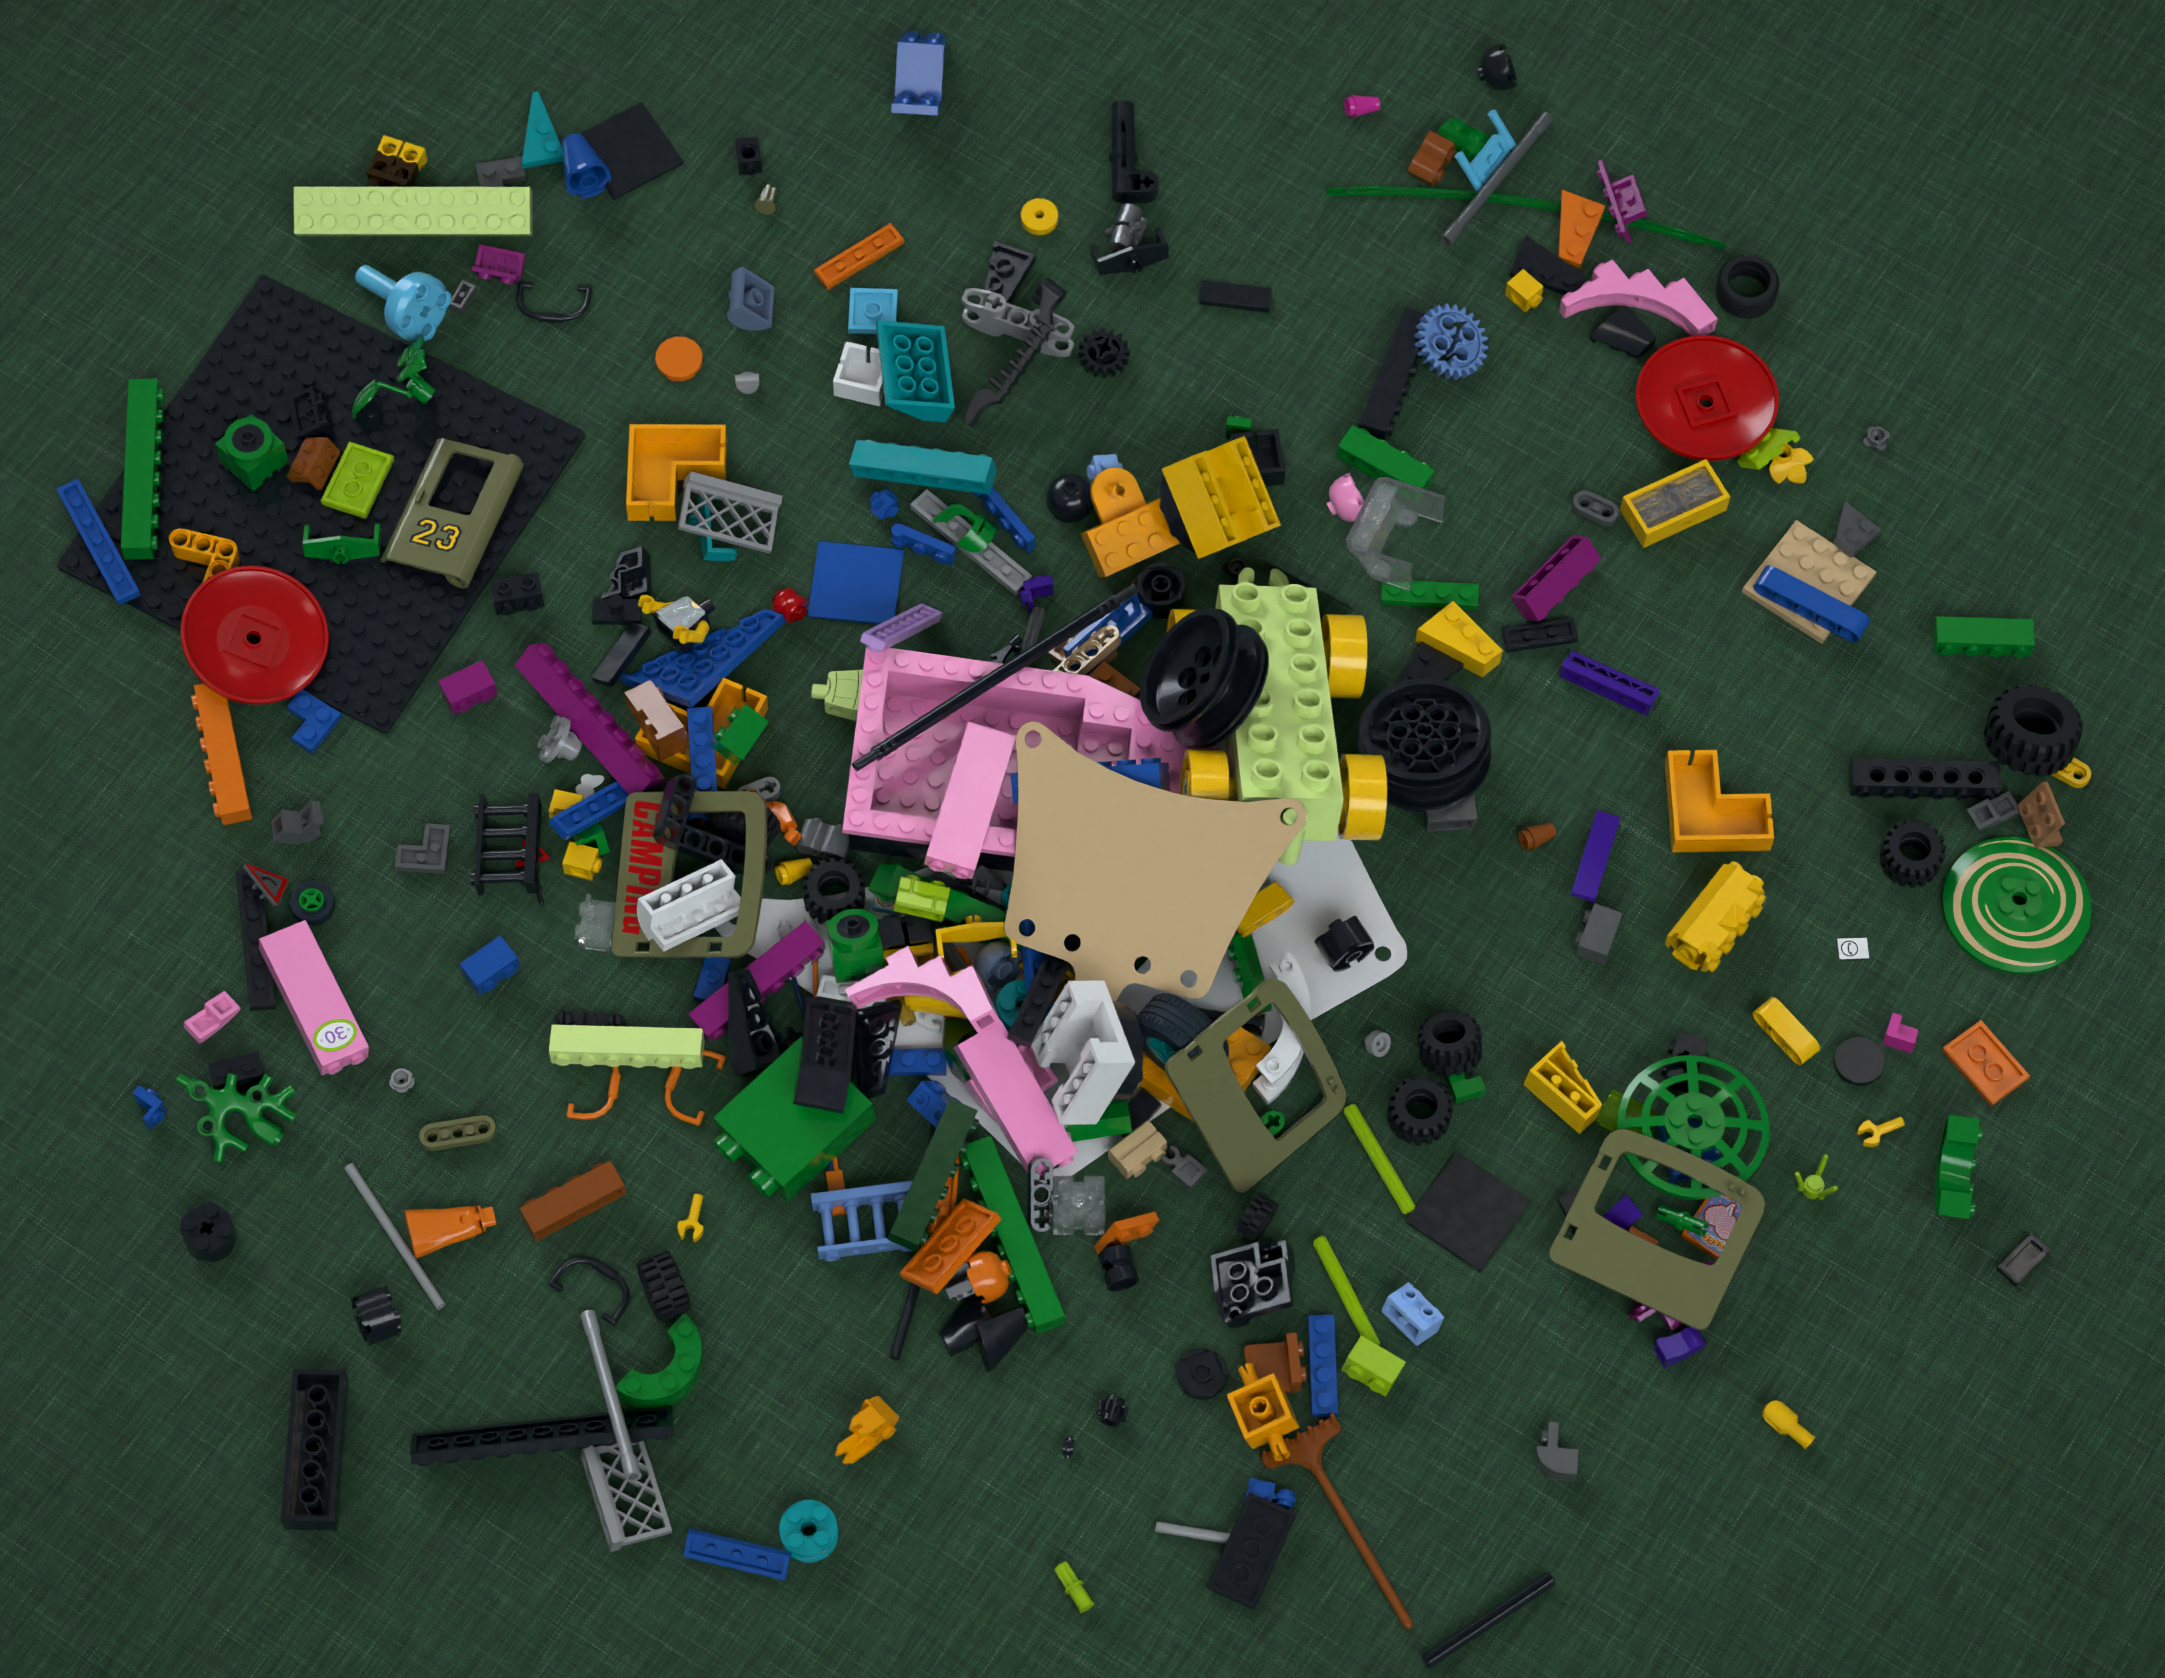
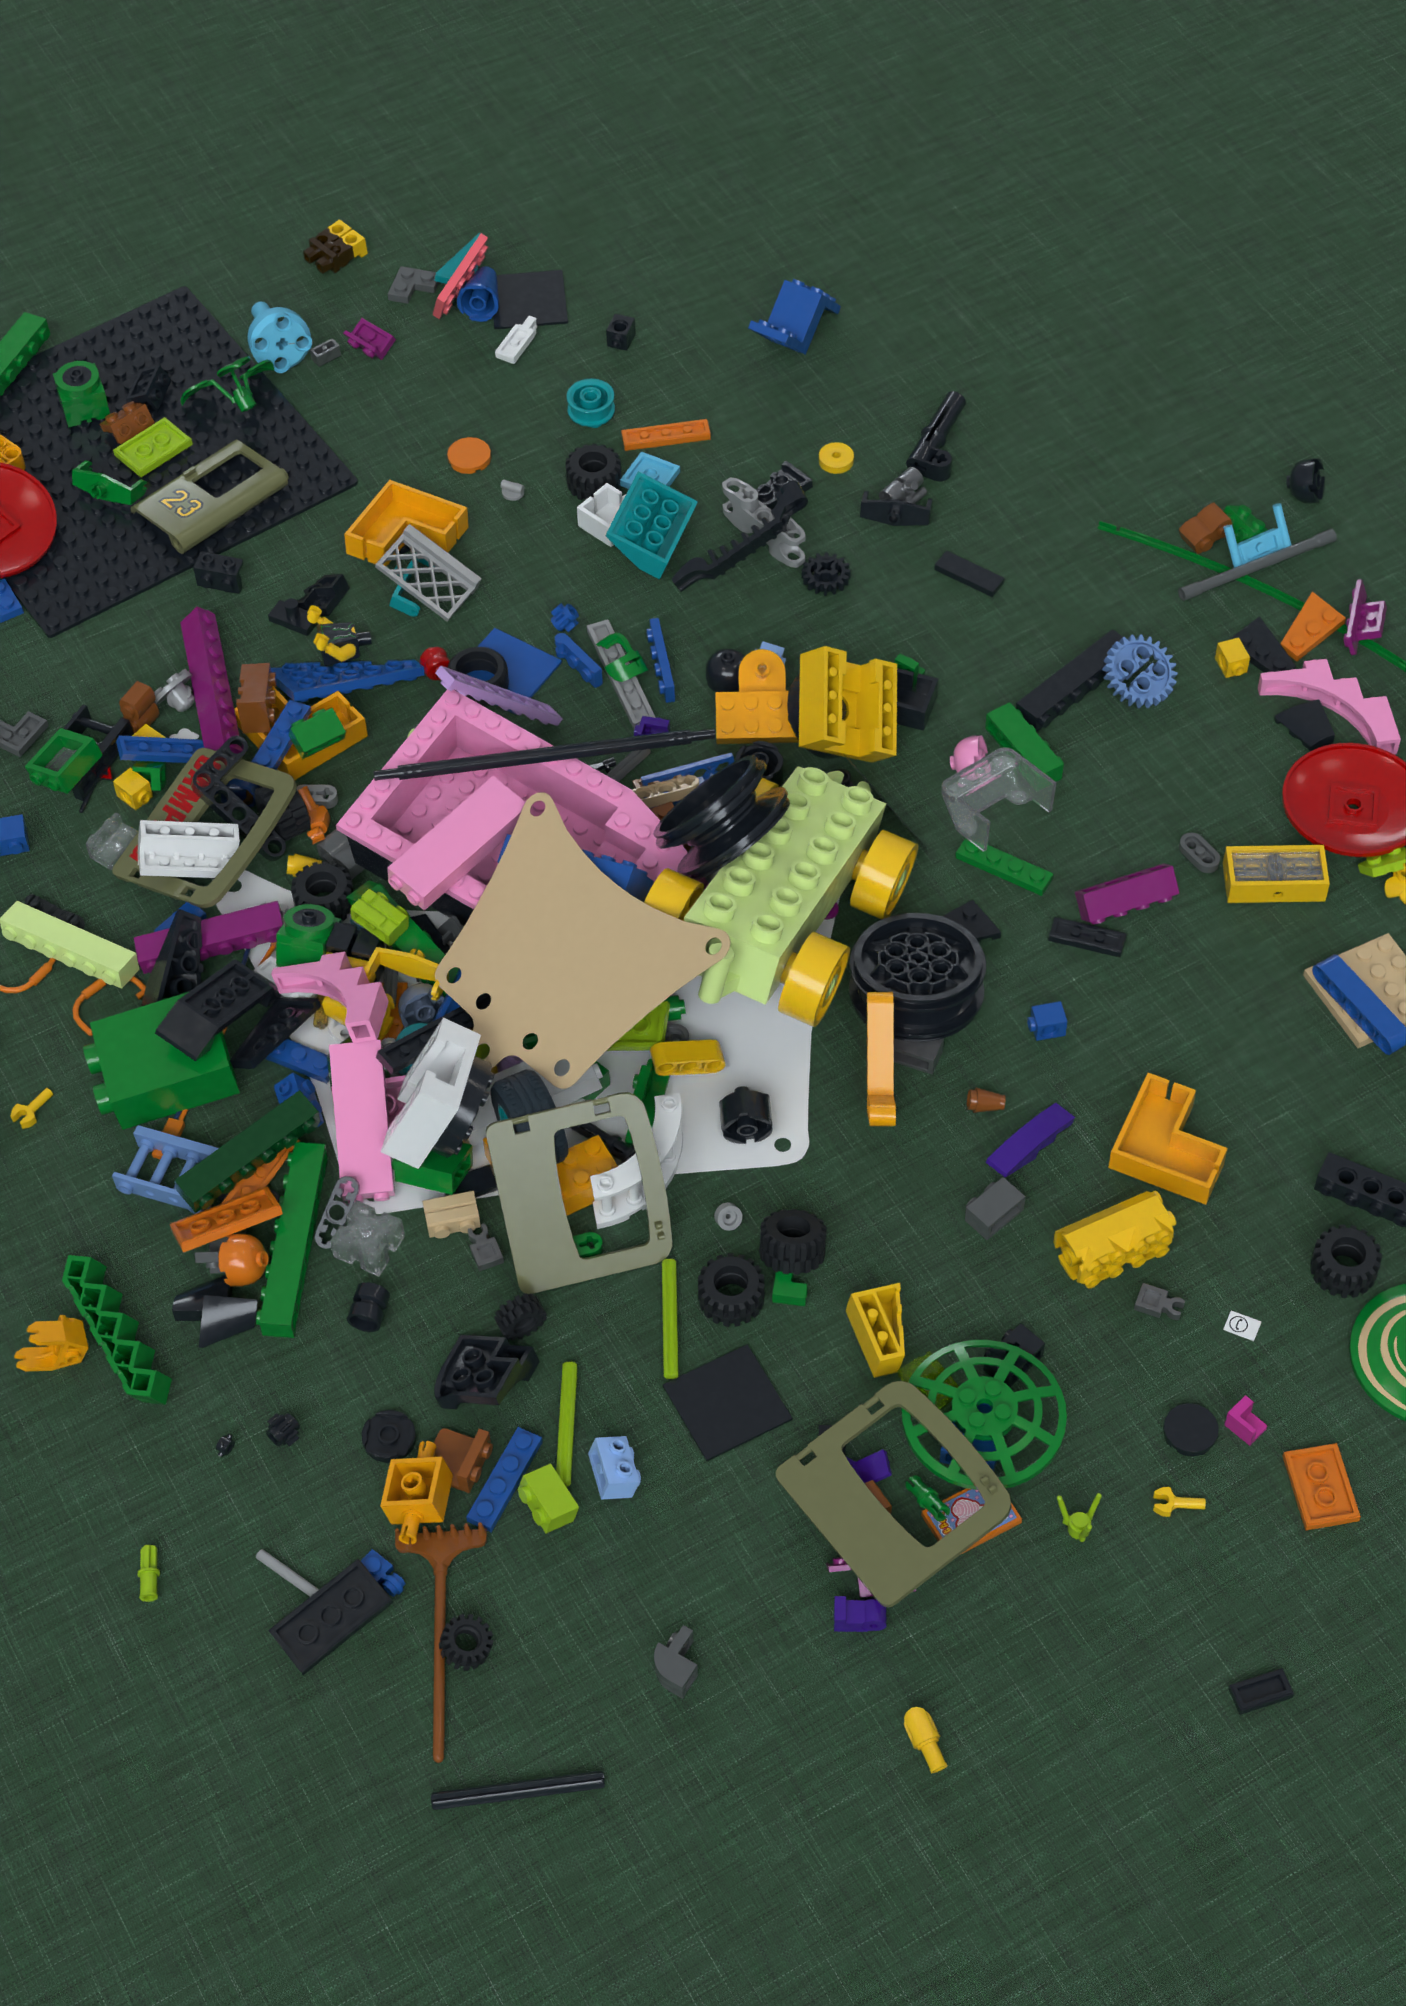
camera: 30 degrees right, 10 degrees down
yellowish green brick [294,187,532,236] -> none
magenta piece [438,660,497,715] -> none
black piece [517,282,592,323] -> none
black tile [591,622,652,687] -> none
sand blue brick [727,267,774,331] -> none
olive piece [754,185,777,215] -> none
teal brick [849,440,997,494] -> none
black bar [890,1283,920,1361] -> none
orange wing [1094,1212,1159,1254] -> none
dark pink cone [1344,95,1380,118] -> none
yellow wedge [1415,601,1503,678] -> none
dark purple fence [1559,651,1660,716] -> none
yellow beam [1752,997,1820,1066] -> none
green brick [1934,1115,1983,1220] -> none
none -> green window [25,728,103,794]
none -> green brick [62,1255,172,1405]
none -> dark orange brick [119,681,159,733]
none -> coral plate [432,233,488,320]
none -> black tyre [439,1614,493,1671]
none -> black tyre [447,647,509,706]
none -> white hinge [495,316,537,364]
none -> black tyre [565,444,622,500]
none -> teal wheel [567,379,615,428]
none -> light orange beam [867,992,896,1126]
none -> blue brick [1027,1001,1067,1041]
none -> flat silver plate [1134,1283,1185,1320]

